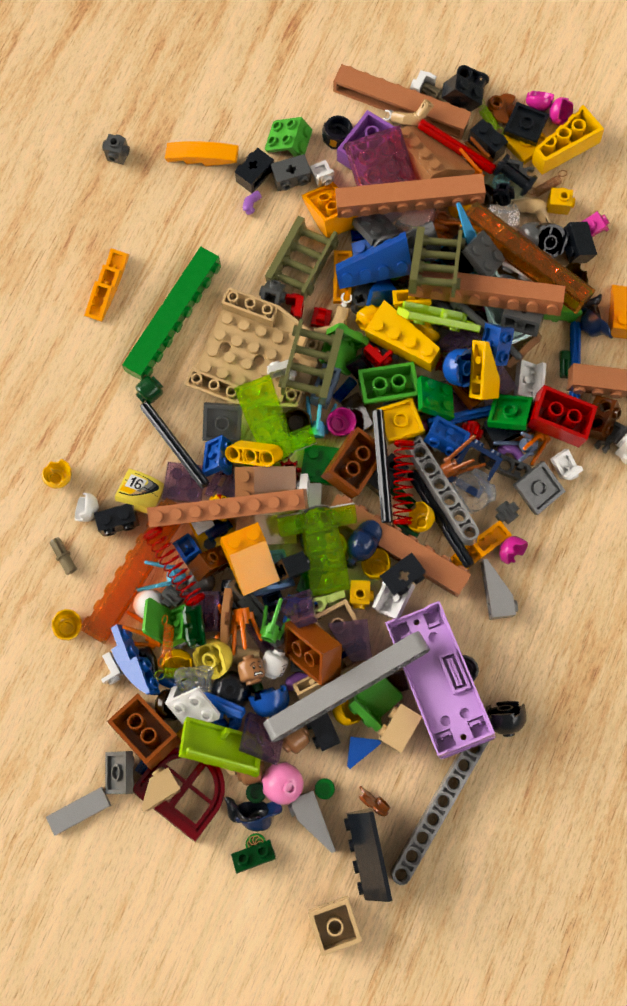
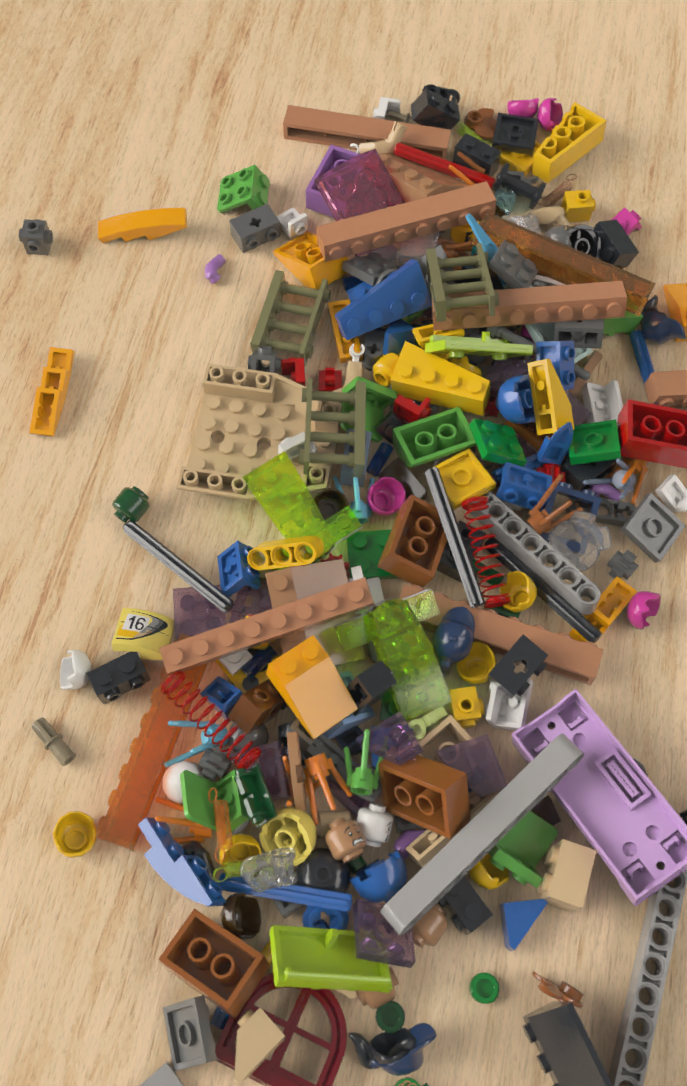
camera: 15 degrees left, 10 degrees down
yellow hair [42,459,72,489] -> none
white bracket [101,652,124,685] -> none
green brick [122,246,221,380] -> none
white bracket [165,685,221,724] -> none
dark grey plate [202,402,242,443] -> none
black brick [235,148,274,193] -> none
bright pink cylinder [262,762,304,805] -> none
light grey slope [288,790,335,853] -> none
black hat [322,115,353,149] -> none
light grey slope [480,559,518,620] -> none
black gear [492,183,515,206] -> none
dark green piece [559,350,571,378] -> none
none -> blue plate [536,422,573,465]

